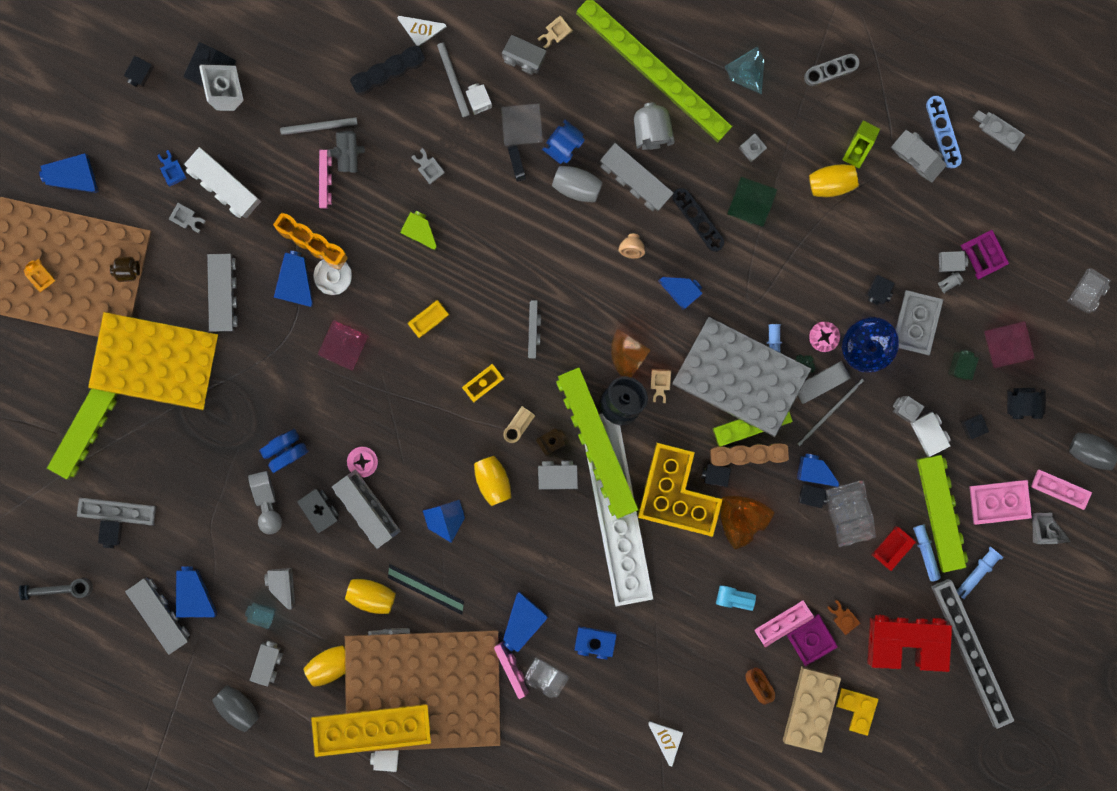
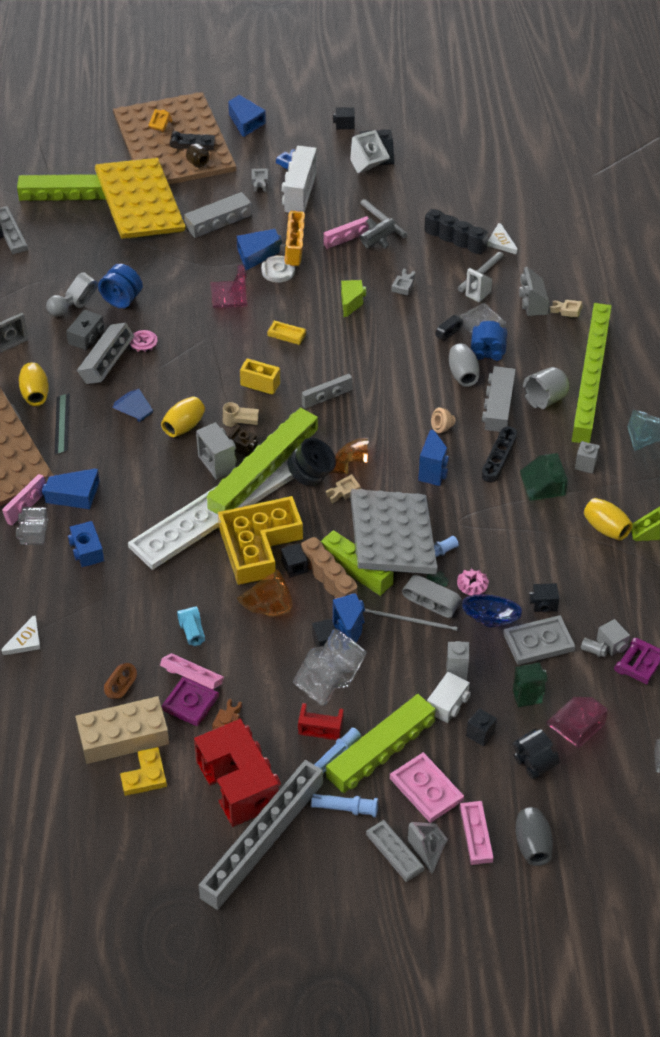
camera: 60 degrees right, 40 degrees down
none -> black plate [169,131,216,150]
none -> light grey plate [366,820,424,882]

